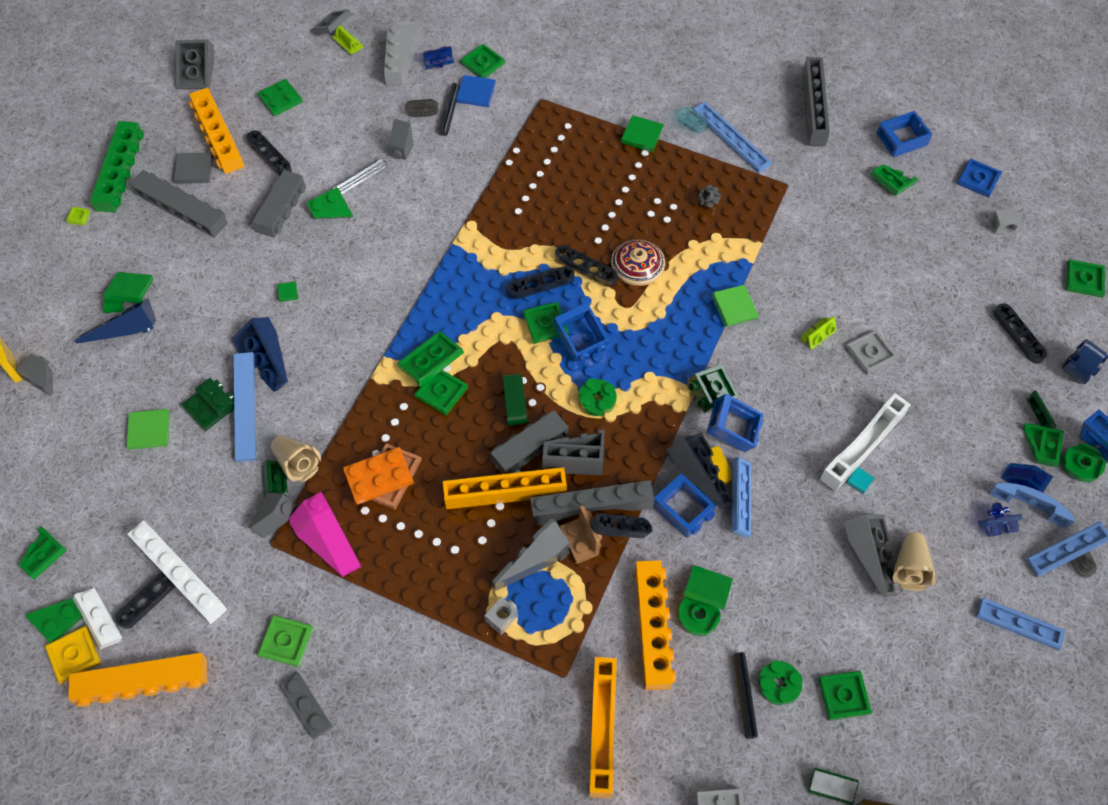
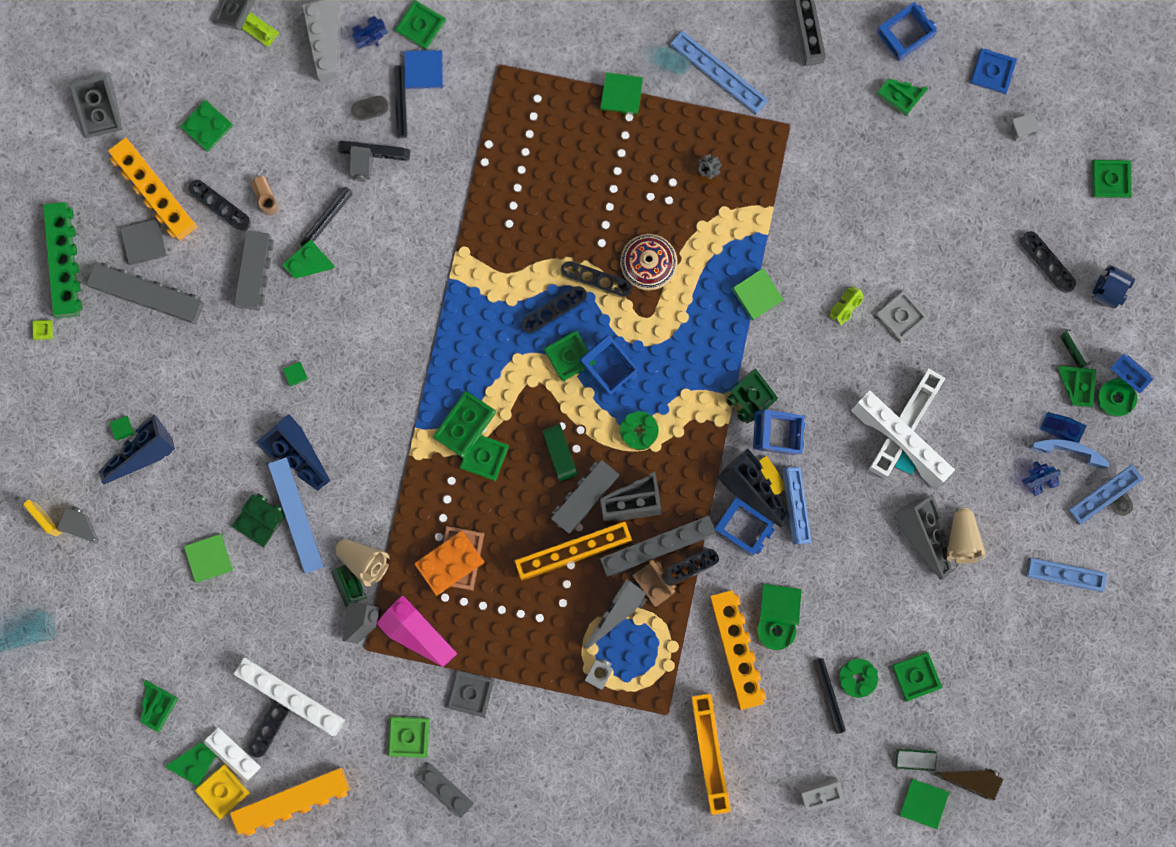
camera: 10 degrees left, 20 degrees up
green tile [103,272,153,303] -> none
none -> medium nougat piece [250,176,278,215]
none -> black beam [337,141,411,161]
none -> dark grey tile [447,670,495,718]
none -> white arch [851,391,955,490]

